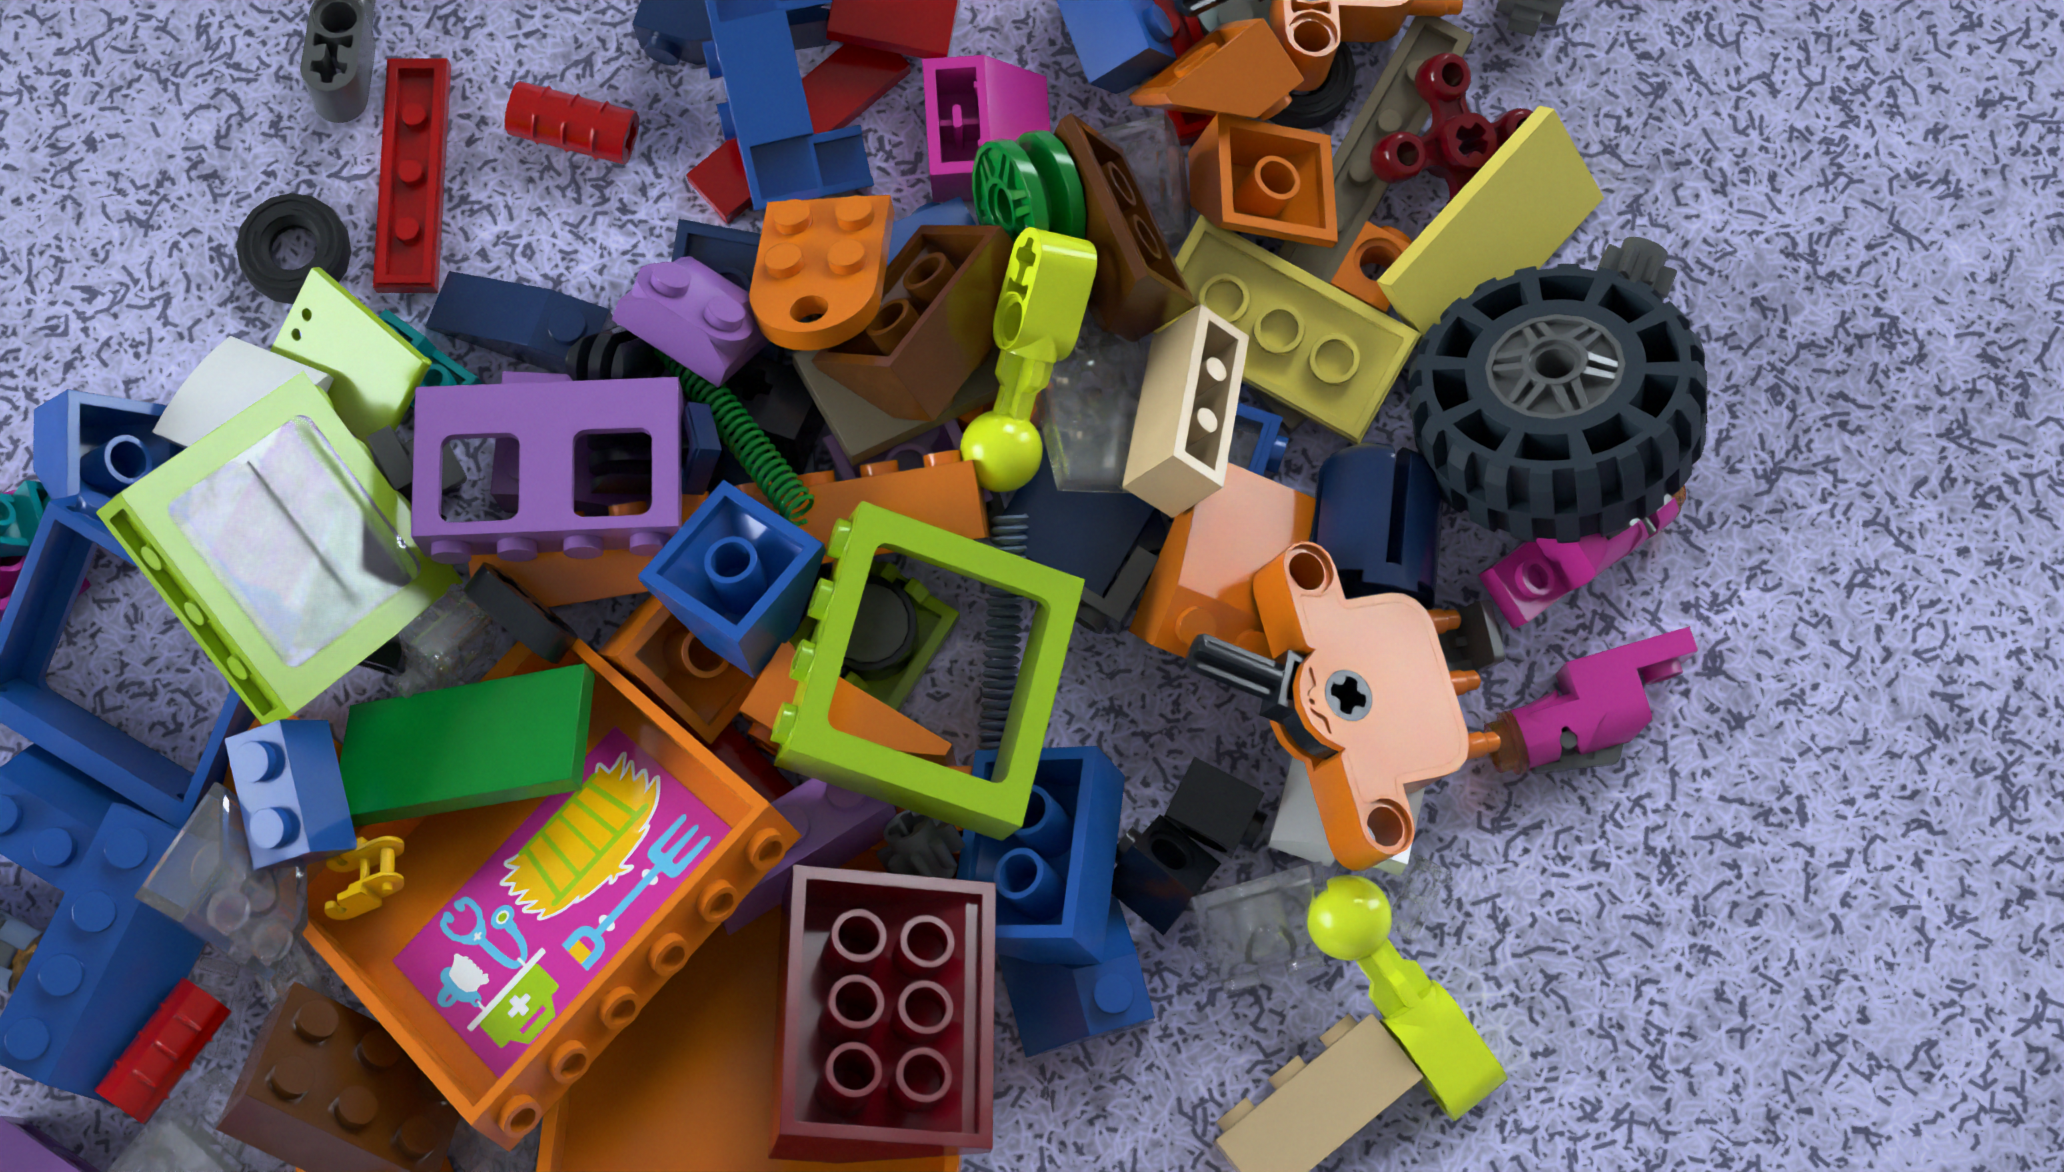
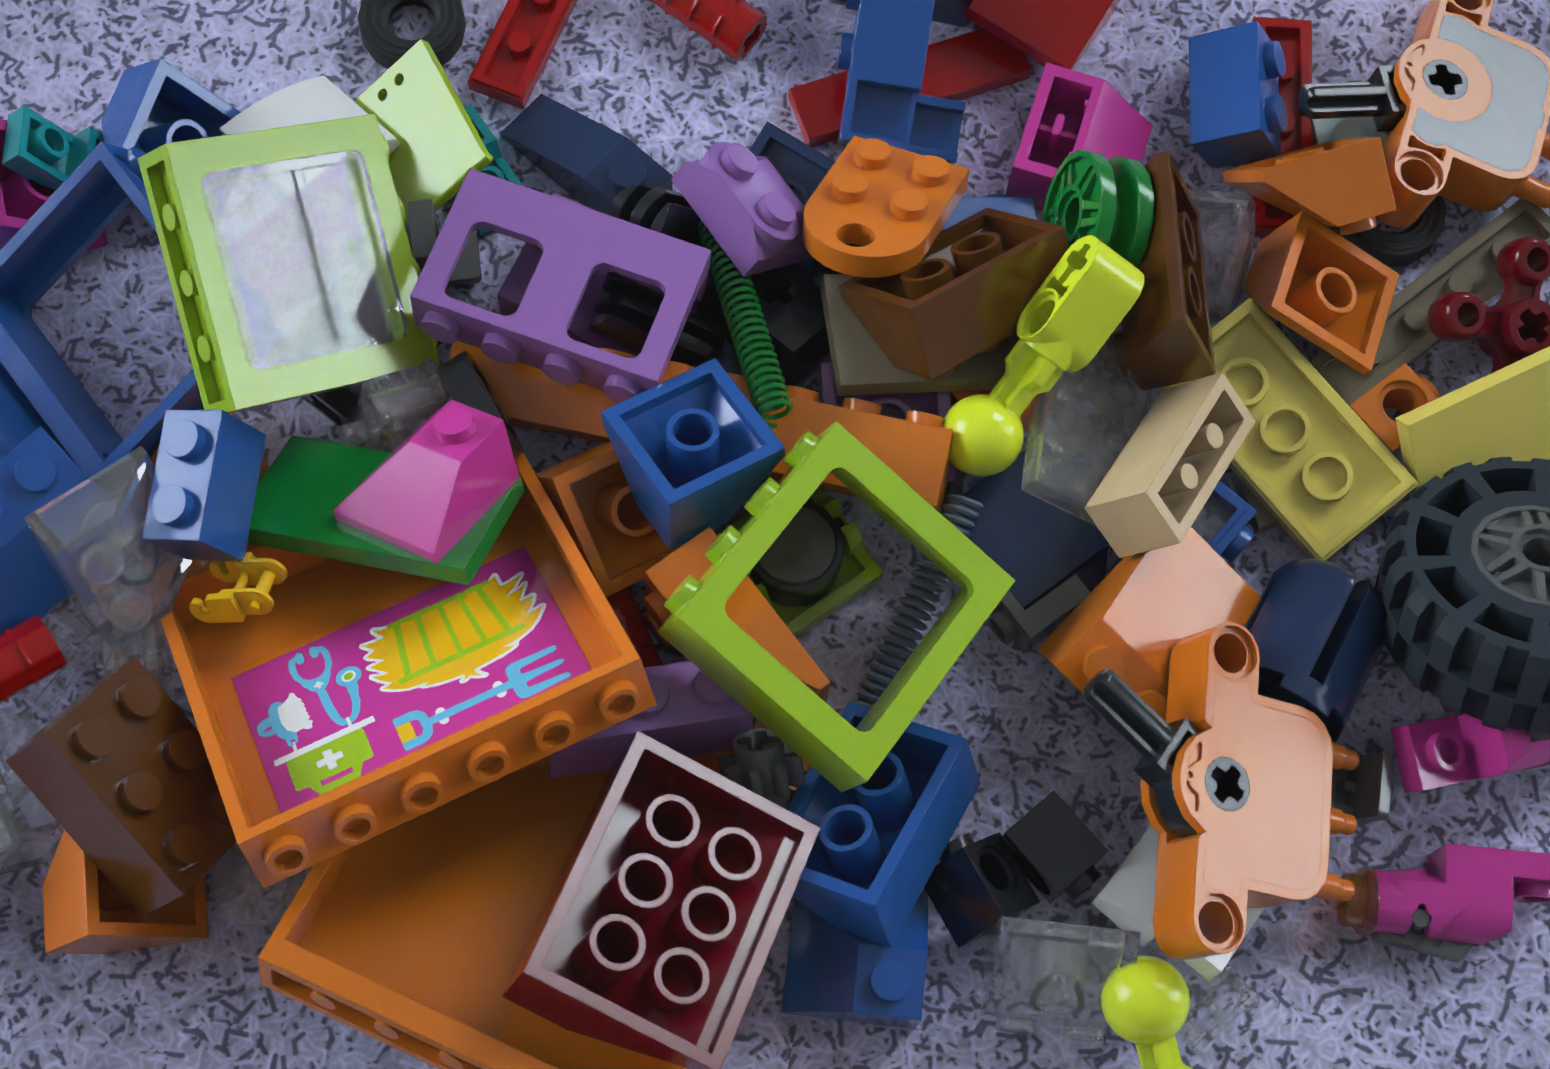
camera: 15 degrees right, 5 degrees down
dark blue tile [682,402,722,495] -> none
none -> dark pink slope [333,400,520,564]

